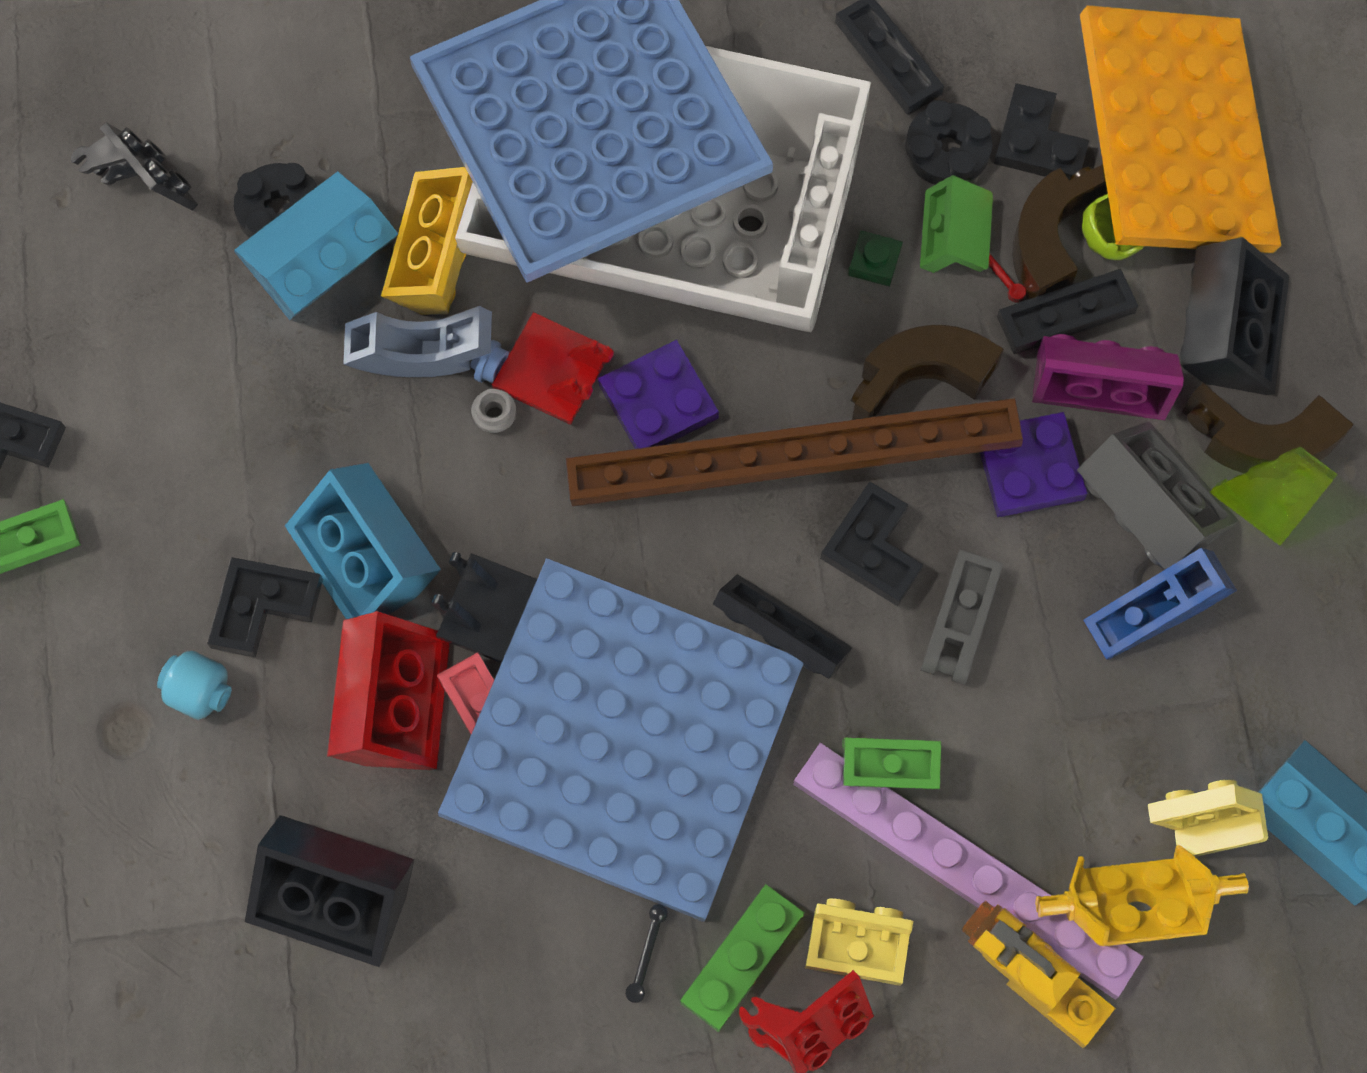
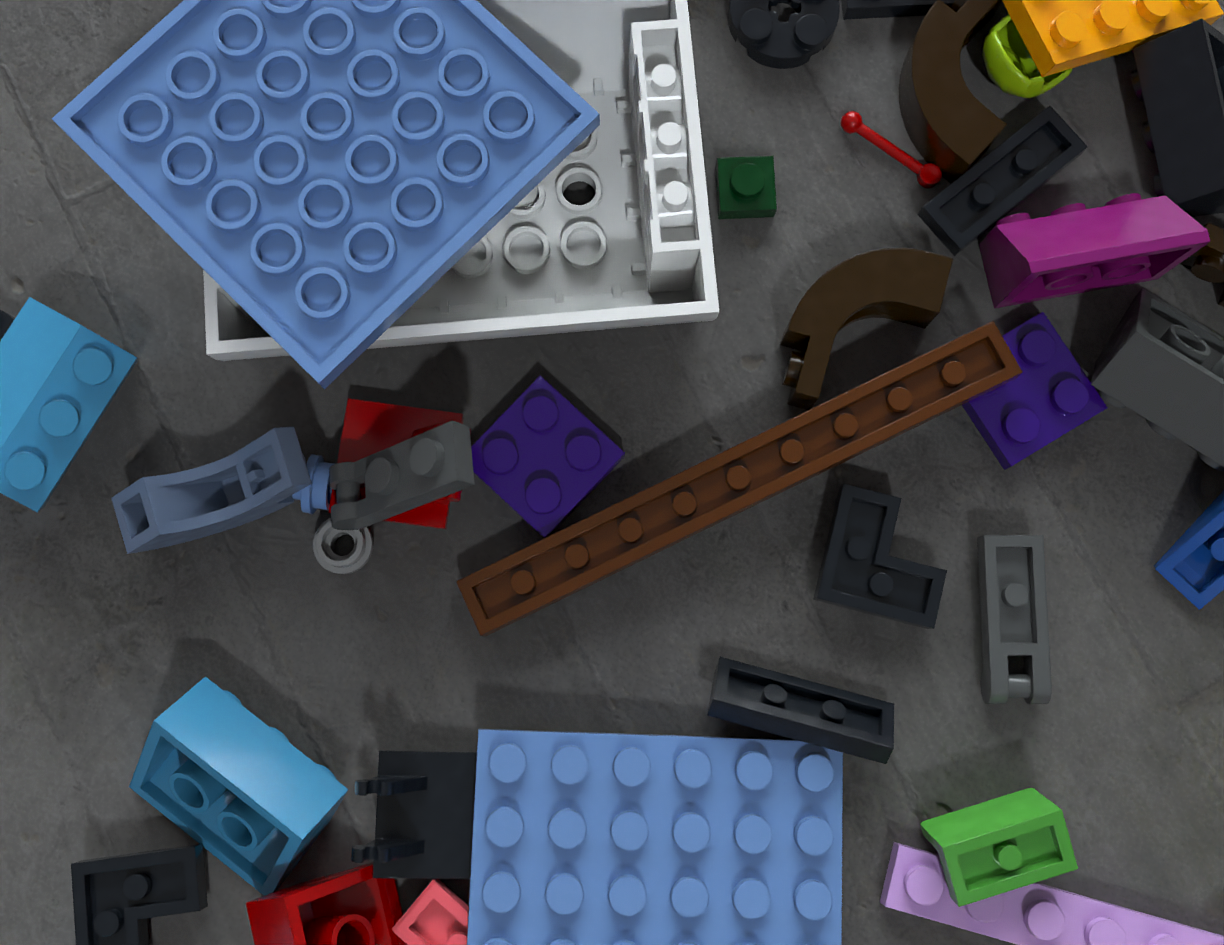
camera: 20 degrees left, 10 degrees up
yellow slope [381,167,473,315] -> none
bright green panel [920,175,993,273] -> none
none -> dark grey plate [329,420,475,530]

